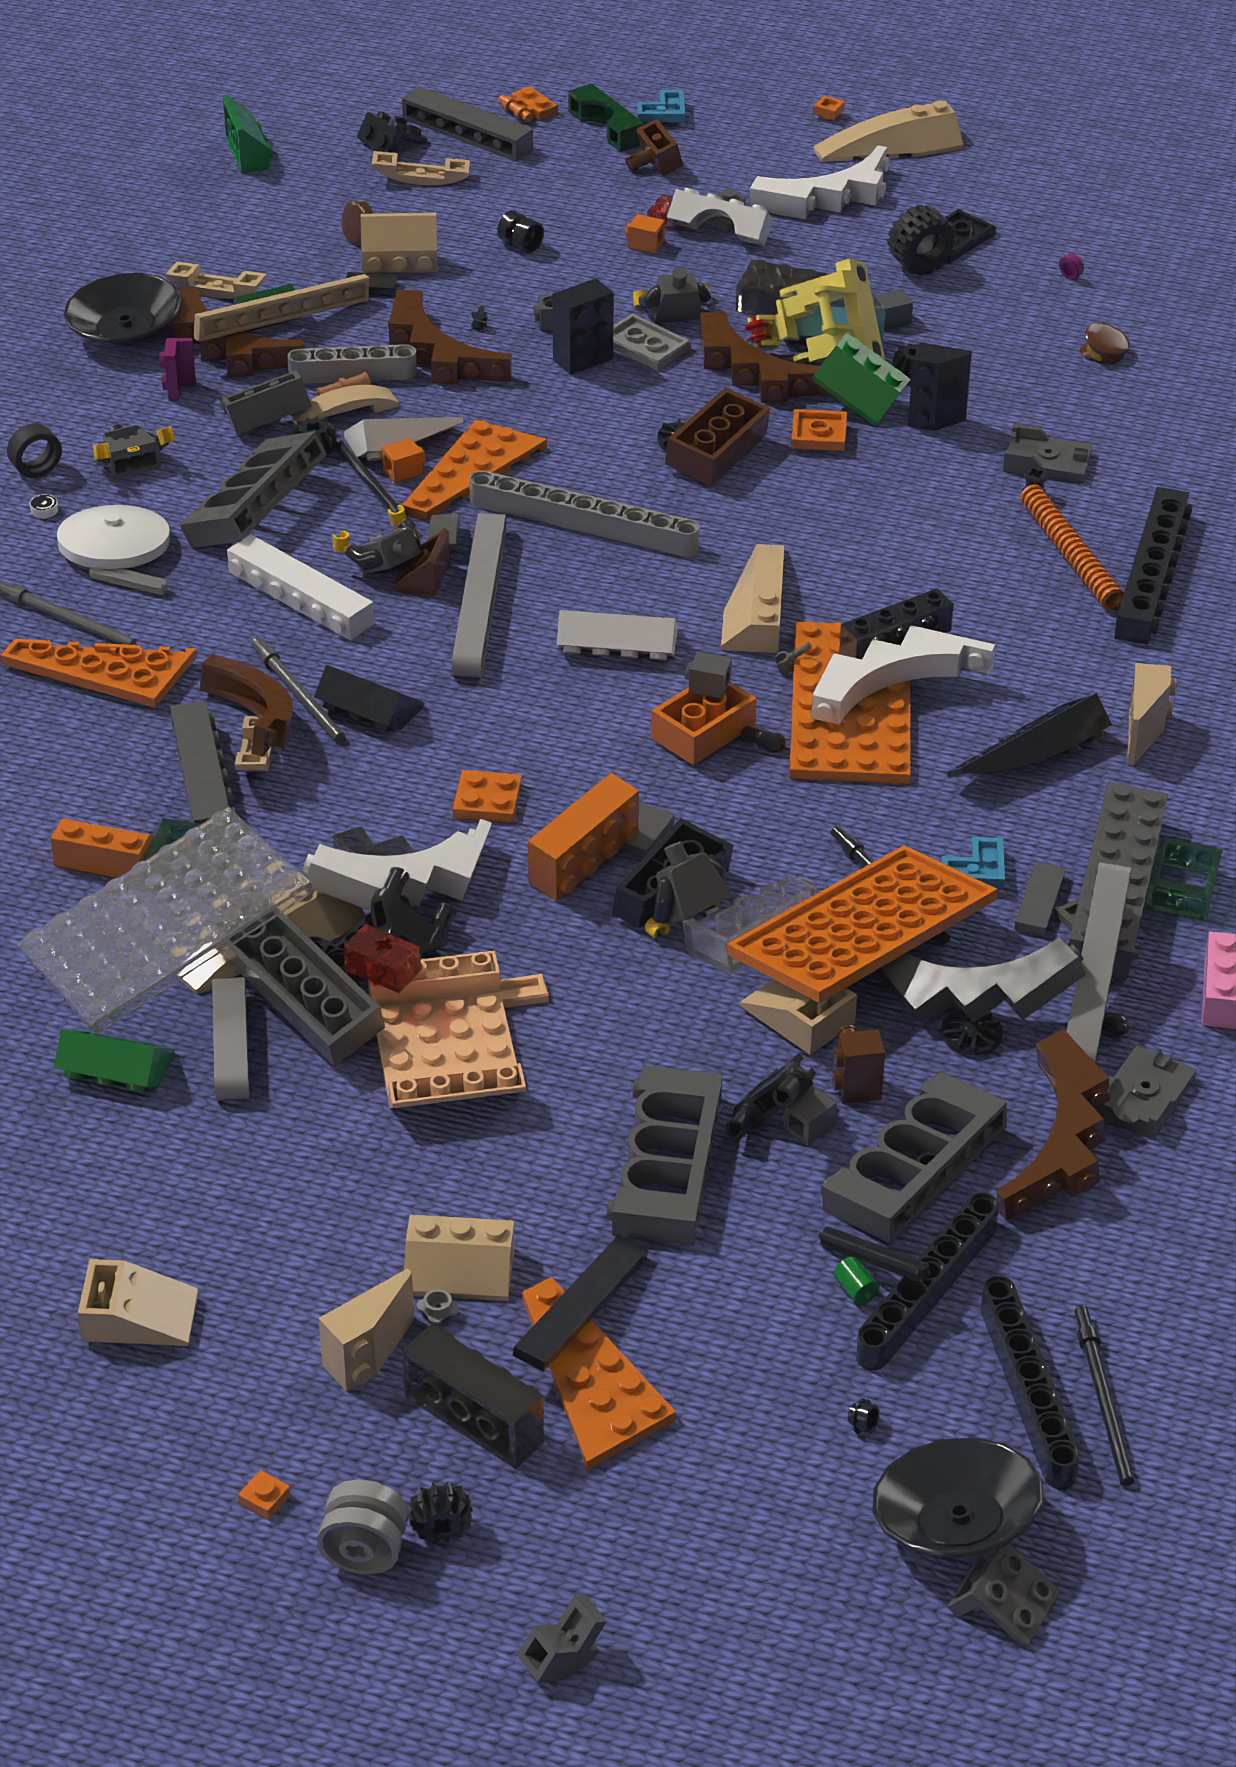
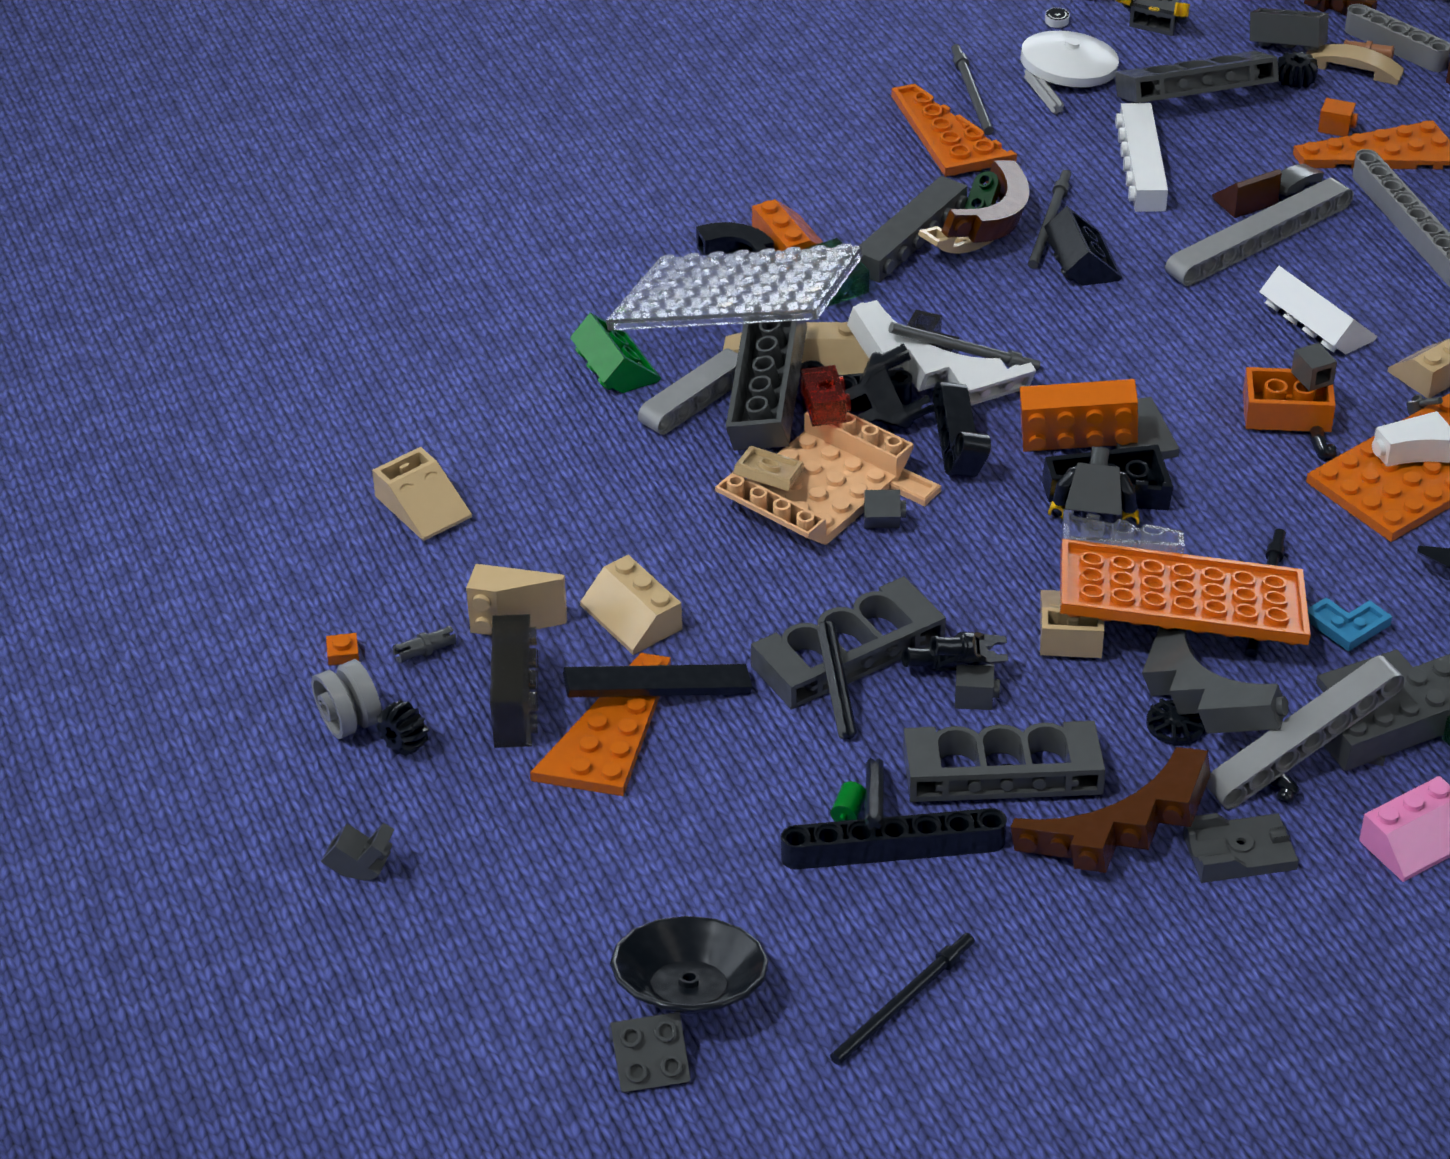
camera: 50 degrees right, 0 degrees up
torso [333,505,421,574] -> none
black bar [336,441,415,527] -> none
white wedge [344,417,463,461] -> none
light grey plate [417,1289,459,1325] -> none
orange plate [453,770,522,823] -> none
reddish brown brick [831,1024,885,1104] -> none
black plate [848,1398,880,1434] -> none
black beam [981,1276,1080,1489] -> none
none -> dark grey pin [393,626,456,664]
none -> black arch [696,222,777,283]
none -> tan tile [733,446,804,491]
none -> black axle [817,621,857,739]
none -> dark grey brick [864,490,906,529]
none -> dark grey bar [888,322,1040,371]
none -> black beam [933,381,991,477]
none -> dark green plate [965,171,1001,209]

